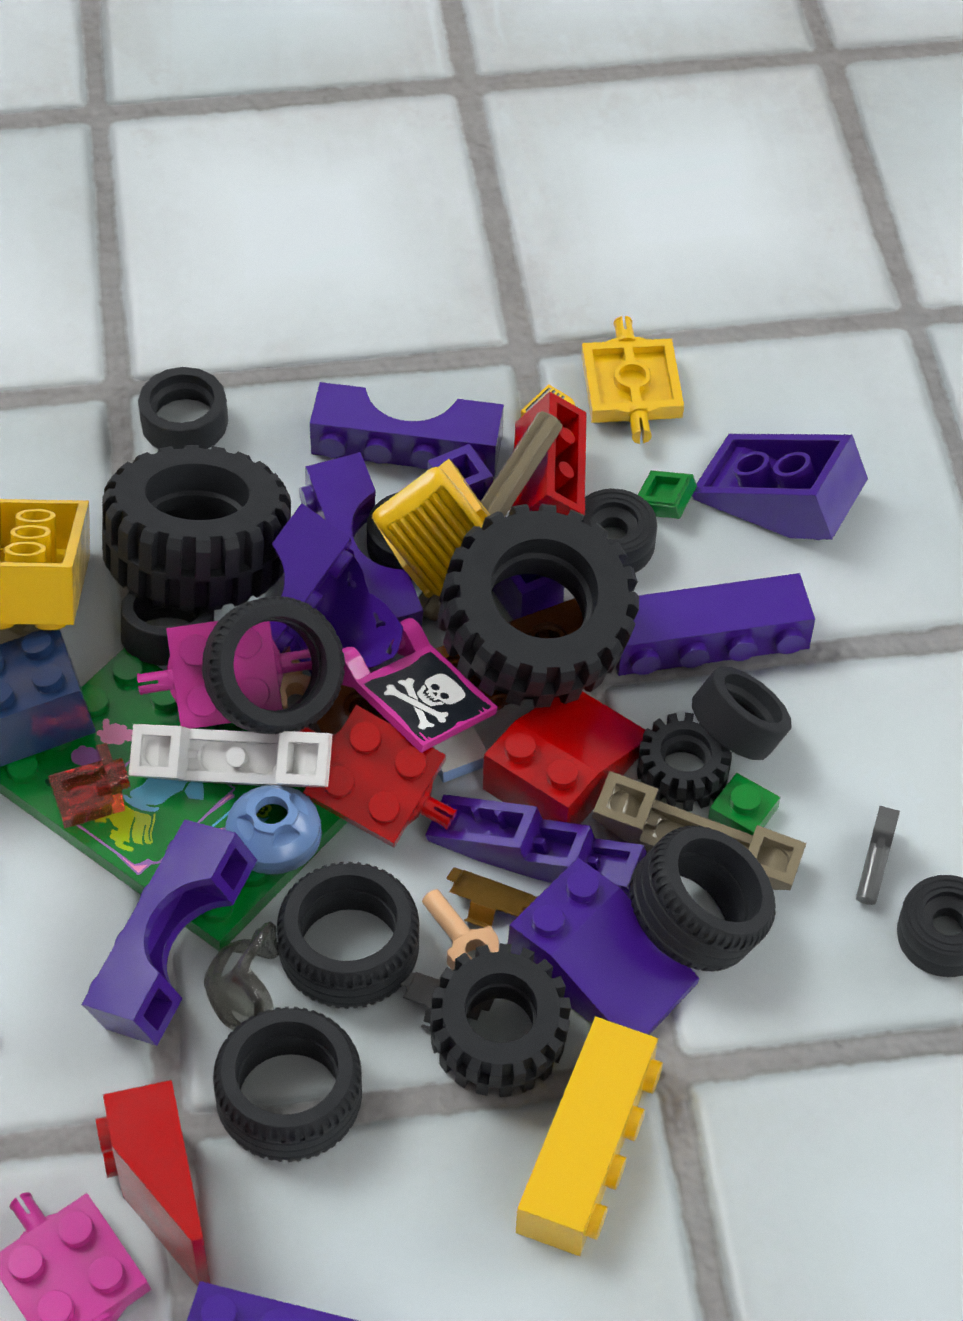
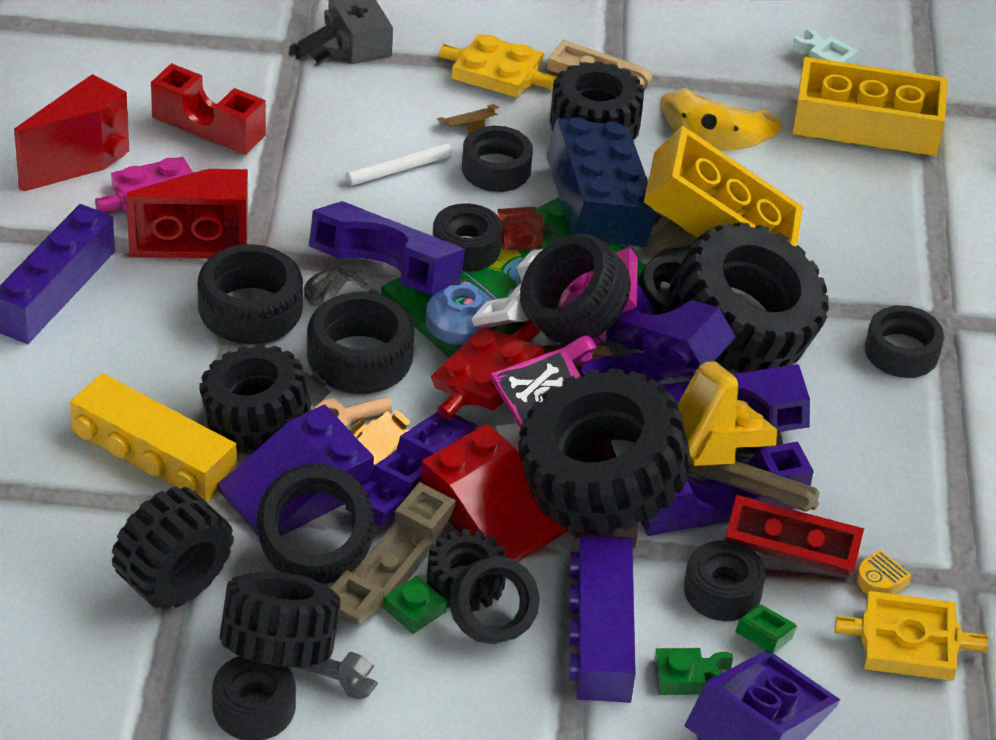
camera: 100 degrees right, 10 degrees down
dark purple arch [309,382,504,477] -> none
none -> black tyre [112,487,234,610]
none -> black tyre [219,572,341,667]
none -> black tyre [432,203,503,271]
none -> green plate [654,648,733,695]

